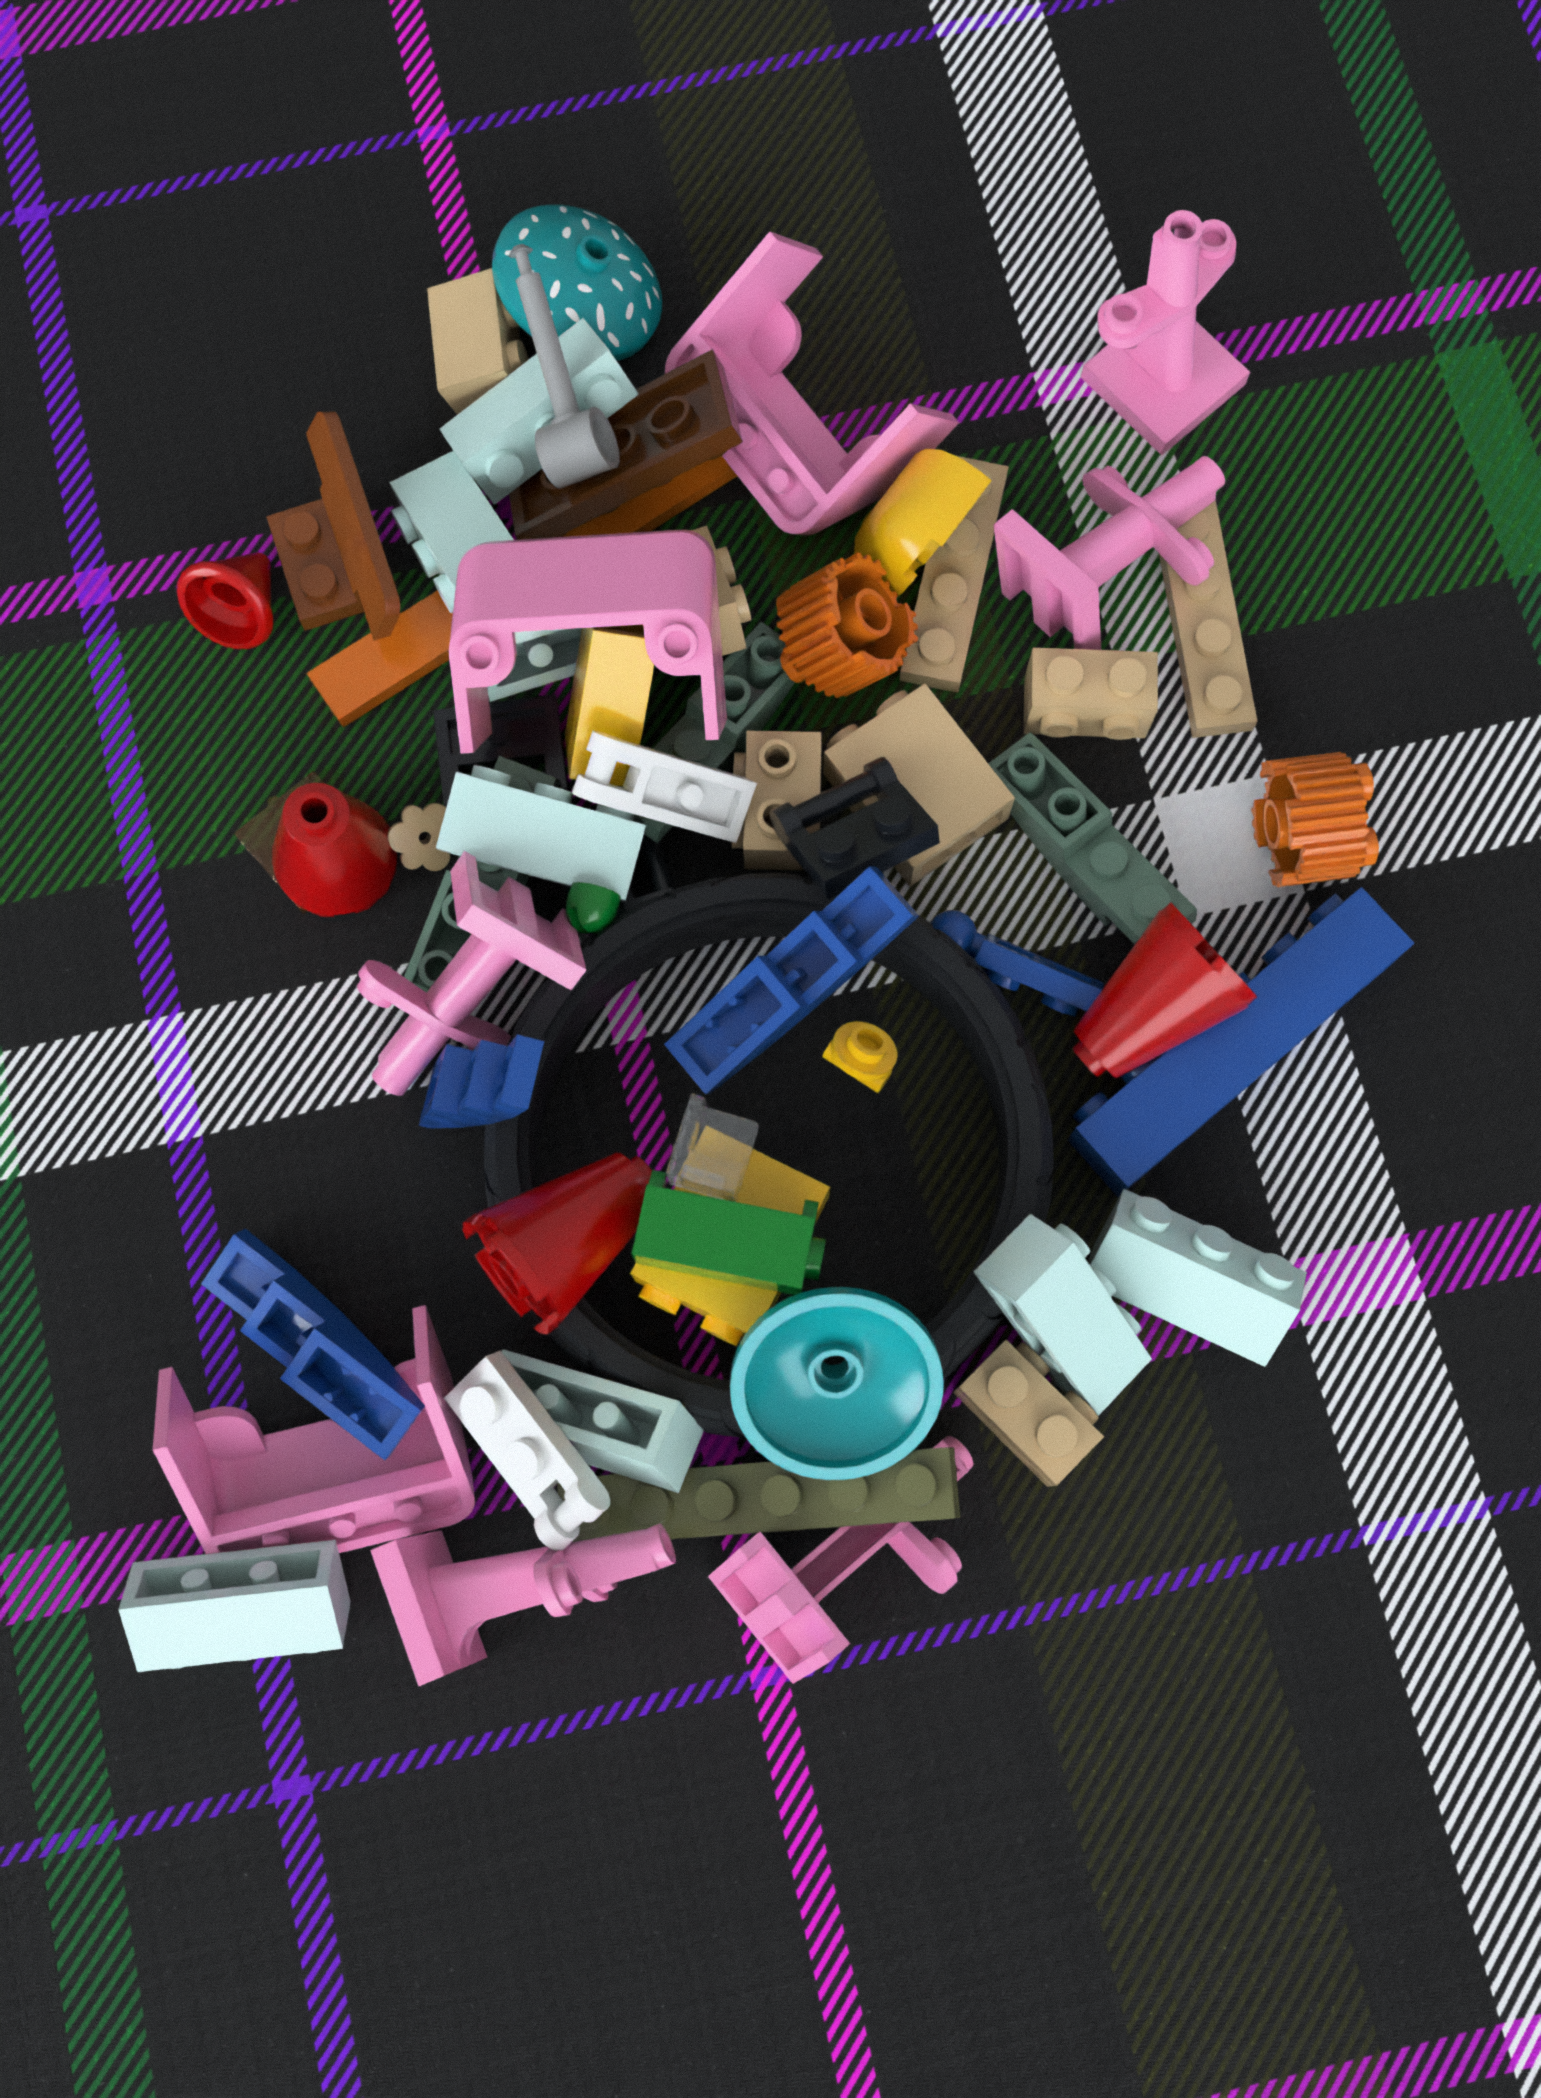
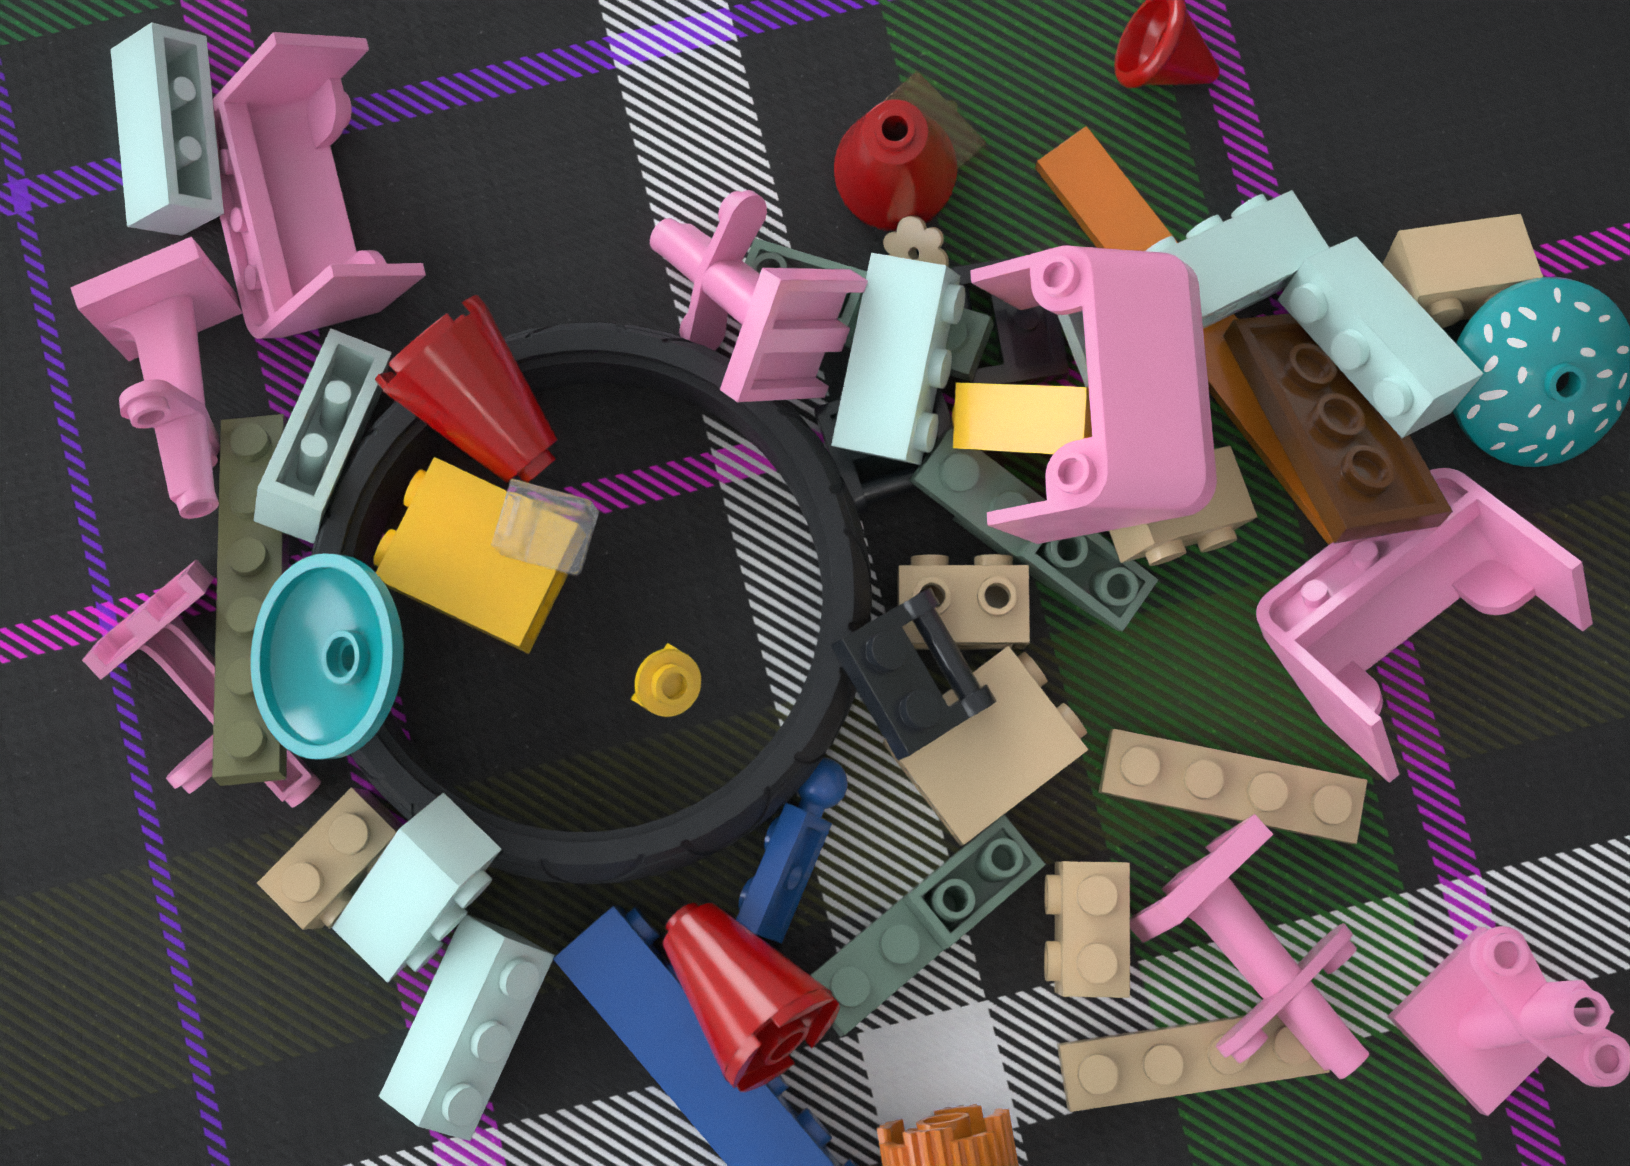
camera: 90 degrees right, 5 degrees up
blue slope [201,1228,425,1461] -> none
dark orange plate [266,411,400,641] -> none
blue slope [419,1034,544,1129] -> none
white plate [444,1351,611,1551] -> none
light grey piece [509,244,620,489] -> none
green hinge [566,882,621,934] -> none
white plate [572,730,757,843] -> none
green brick [632,1170,826,1295] -> none
blue slope [664,866,919,1095] -> none
orange brick [776,552,918,698] -> none
yellow brick [854,448,992,599] -> none

